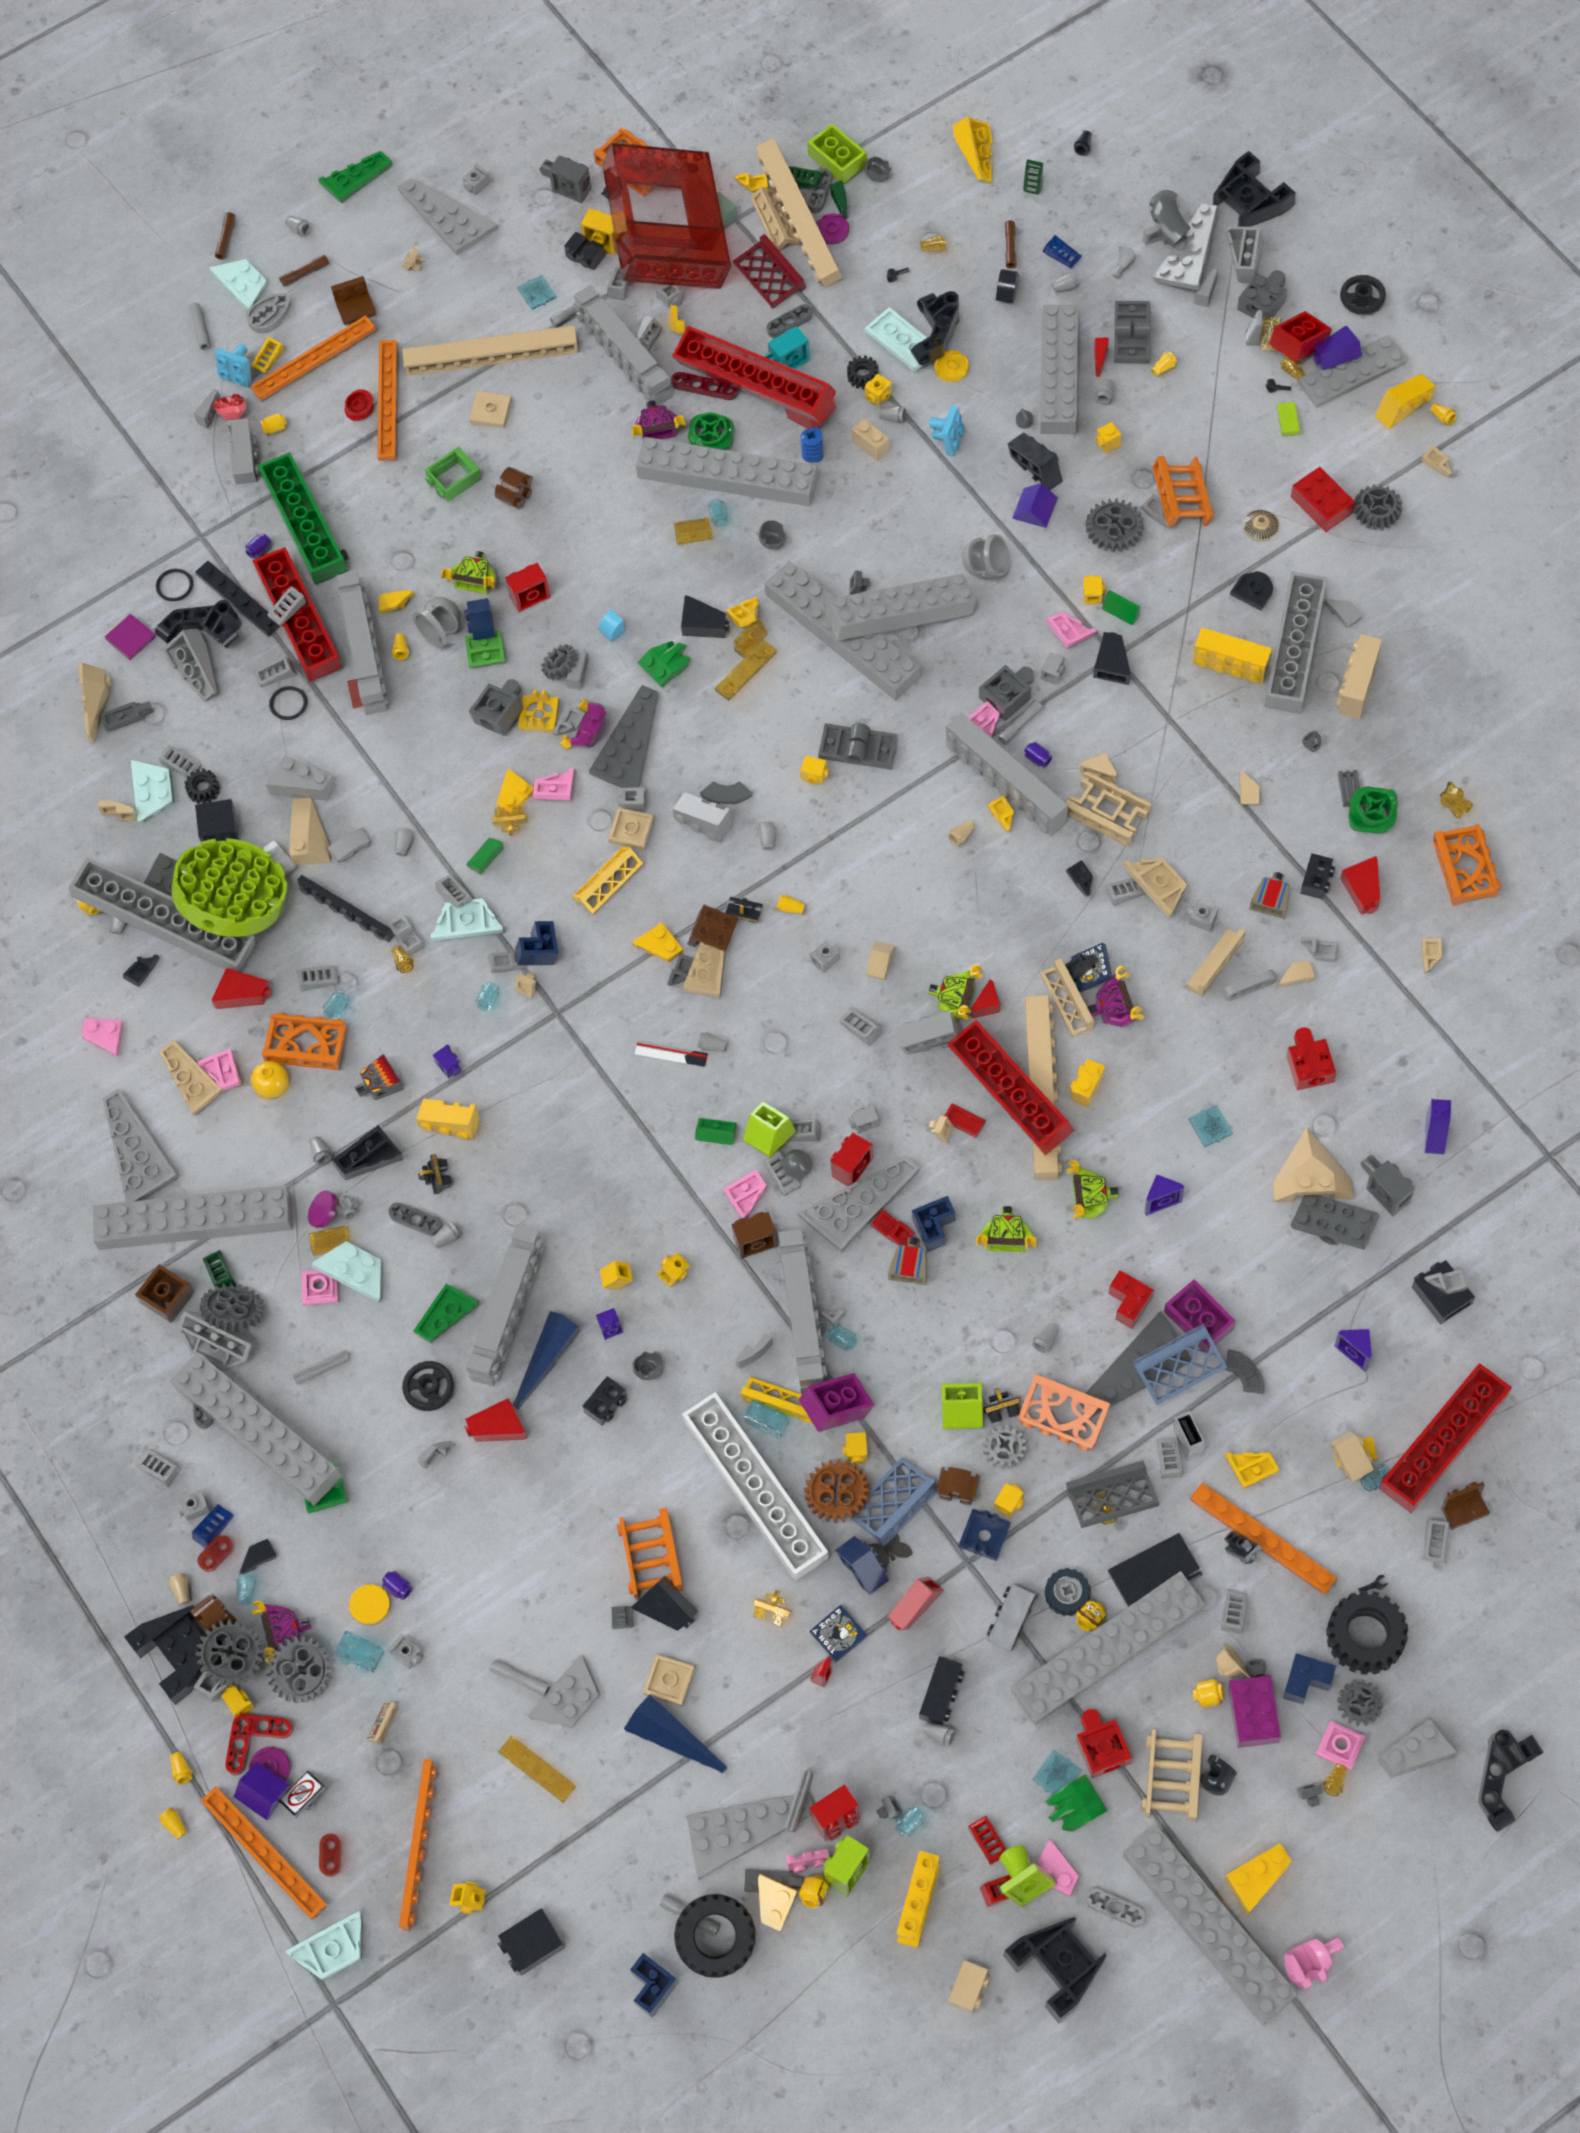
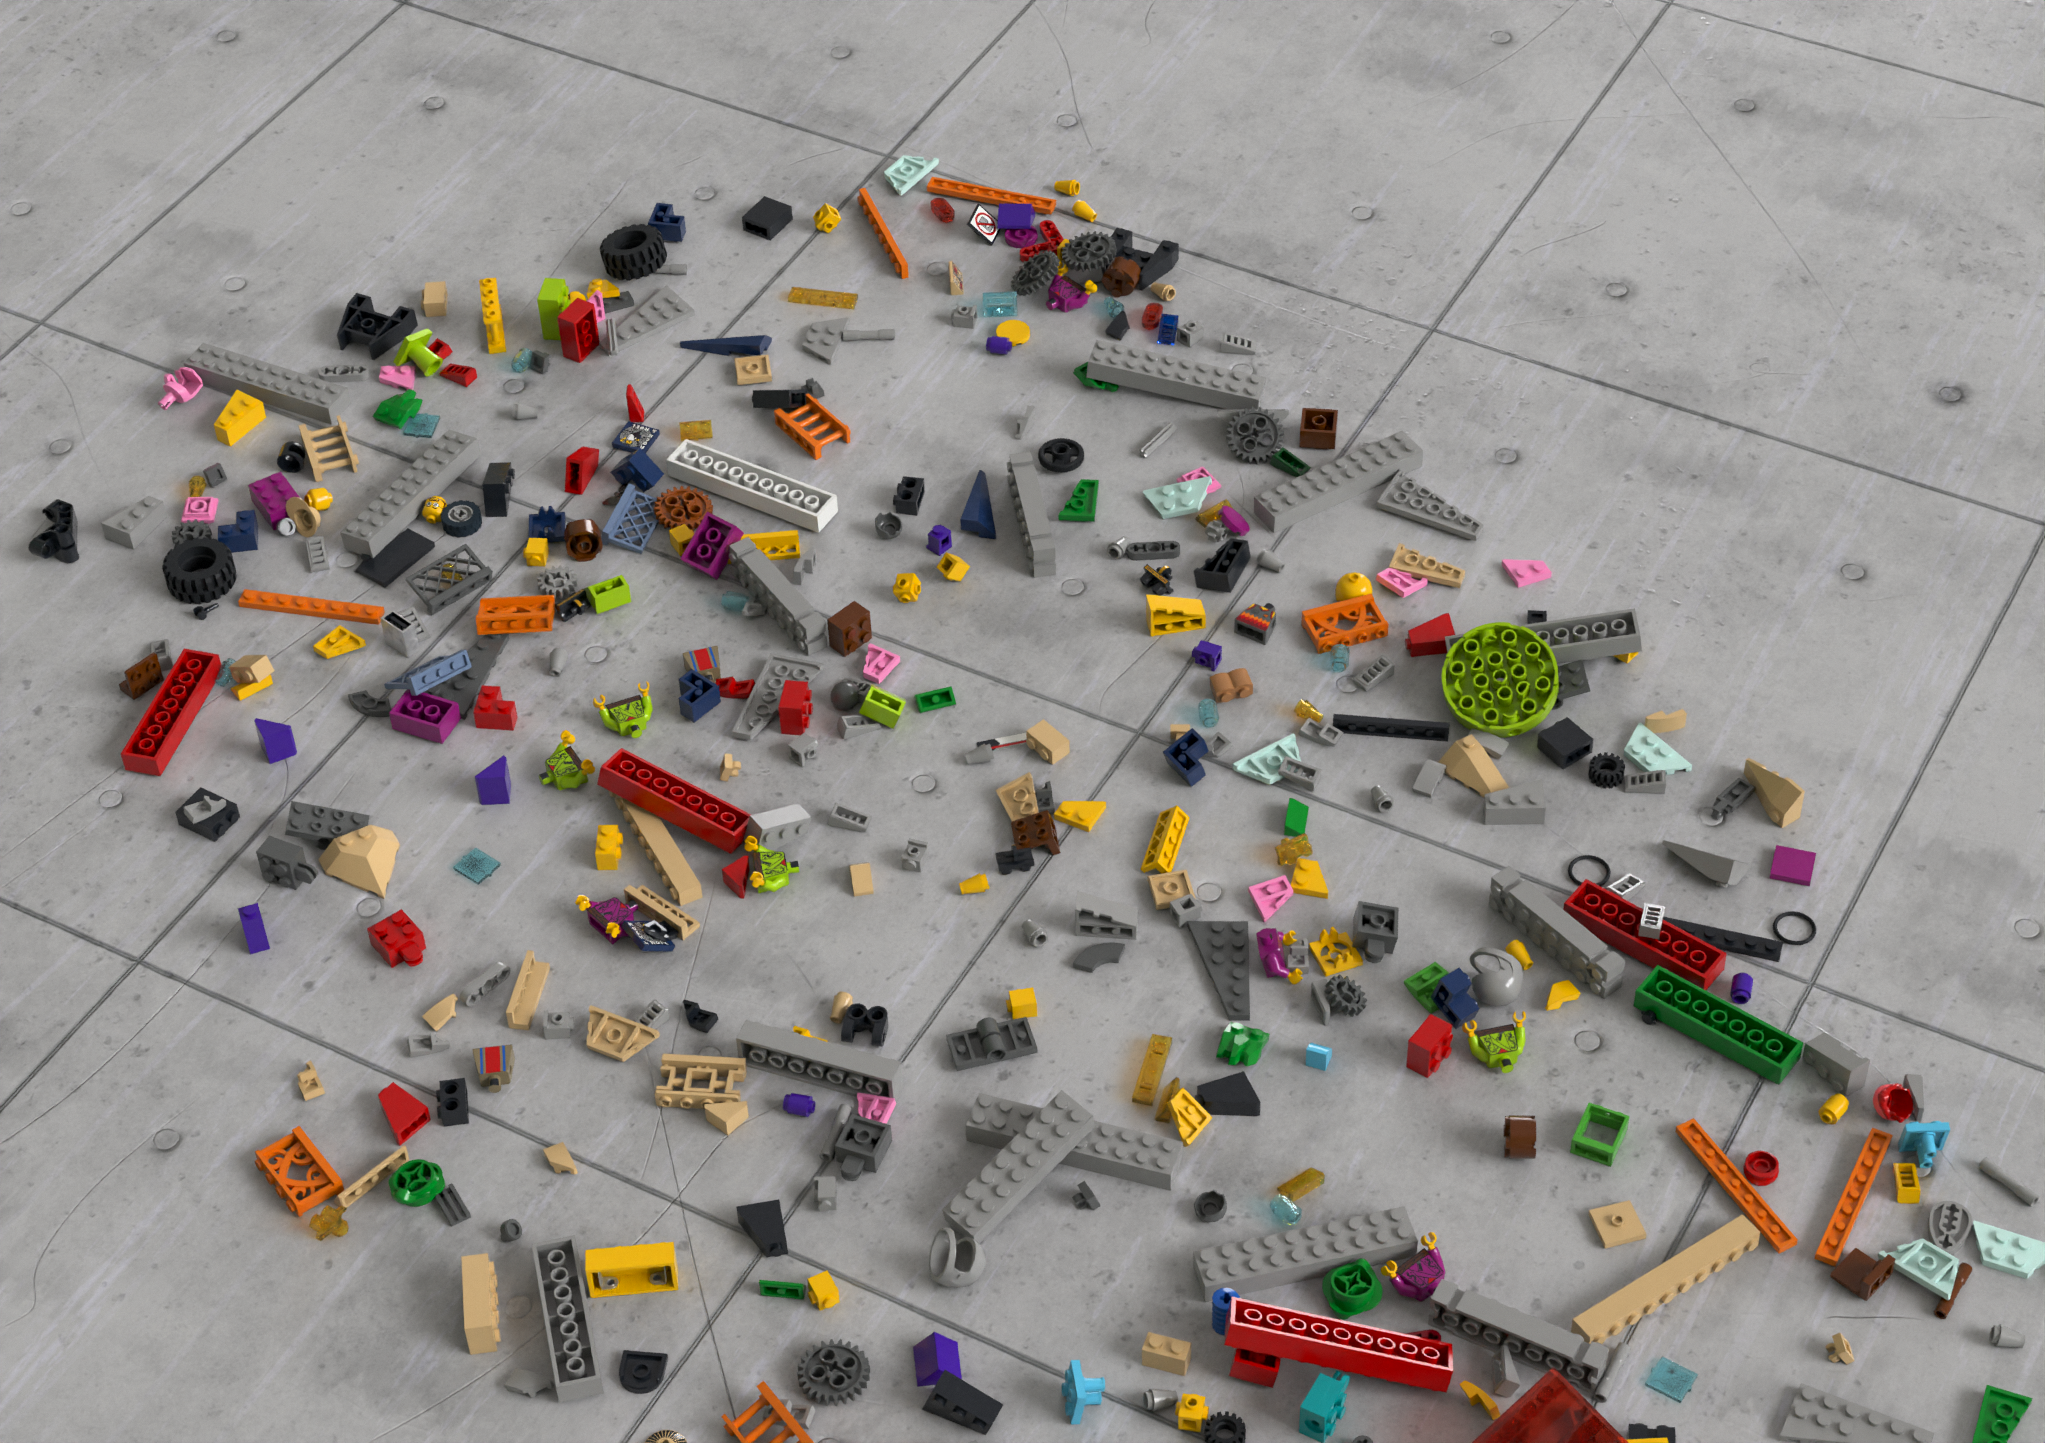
camera: 150 degrees right, 20 degrees down
black connector [155,600,242,649] -> none
red slope [464,1398,527,1442] -> none
clear light blue brick [744,1399,789,1440] -> none
black brick [919,1656,965,1725] -> none
red tile [944,1103,986,1138] -> none
bright pink wing [1046,611,1096,648] -> none
red brick [1076,1709,1132,1779] -> none
black hips [1224,1531,1262,1564] -> none
none -> tan slope [334,1145,409,1210]
none -> black piece [841,1003,889,1047]
none -> tan brick [1026,719,1070,765]
none -> medium nougat brick [1210,668,1253,703]
none -> light aqua wing [1878,1238,1959,1300]

